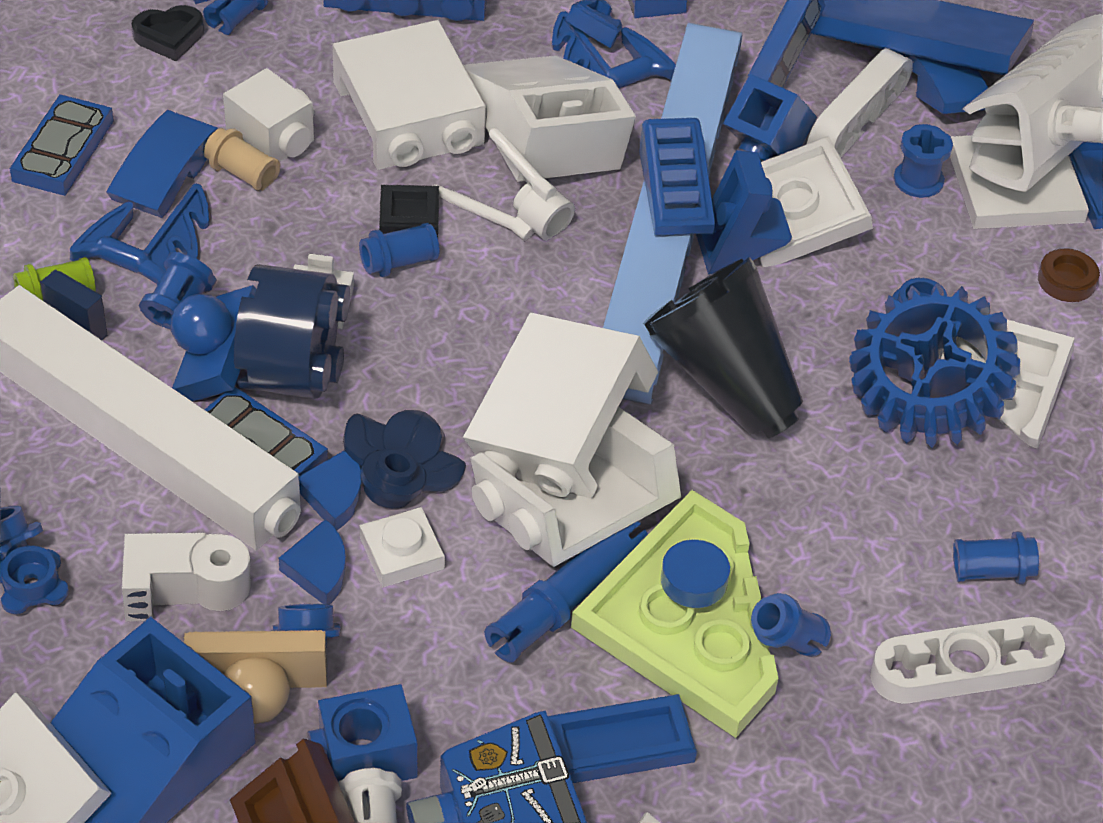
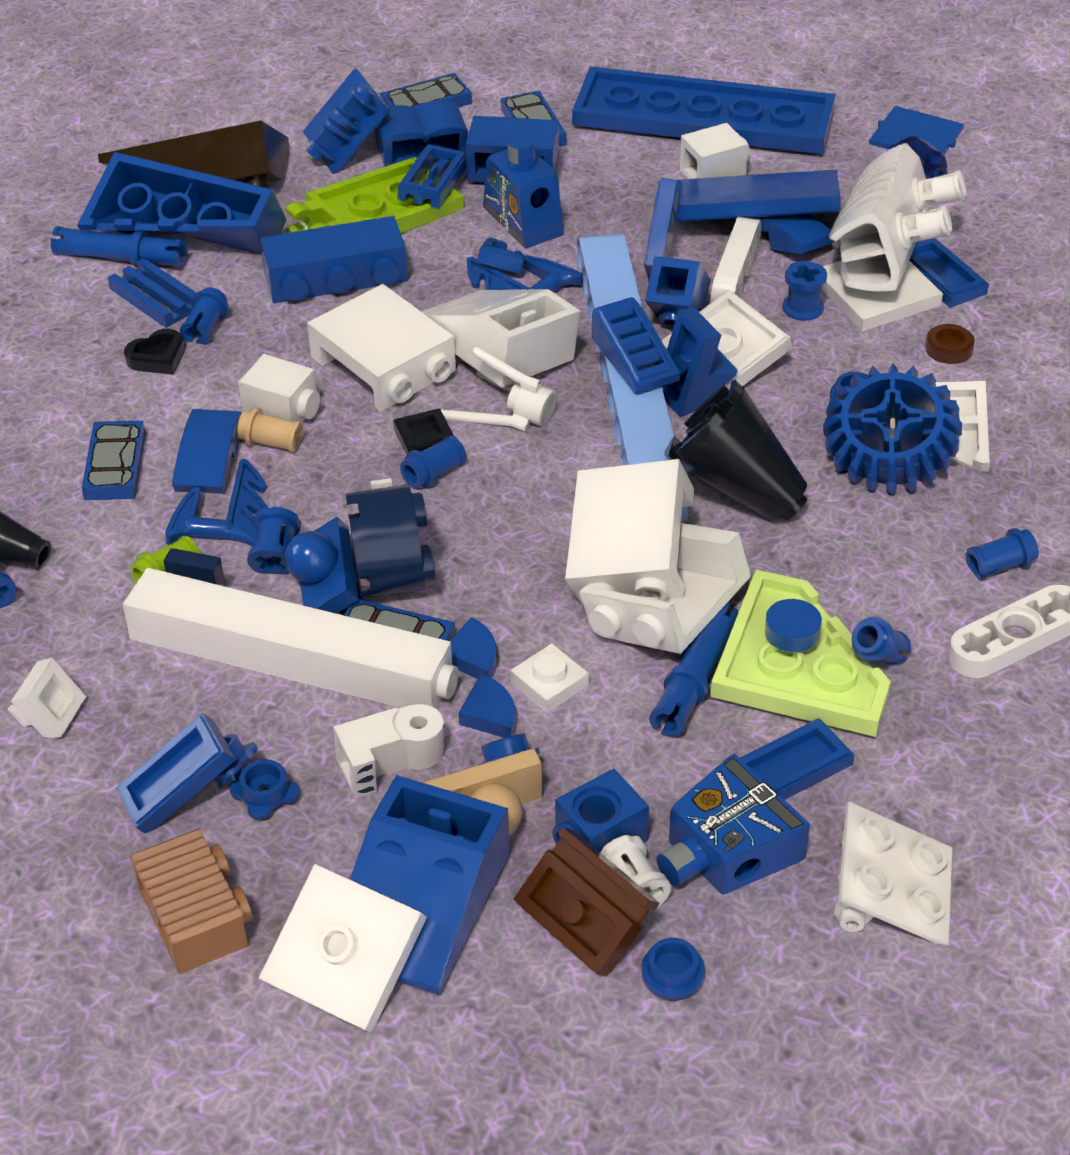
camera: 15 degrees left, 5 degrees down
dark blue plate [343,410,466,509] -> none

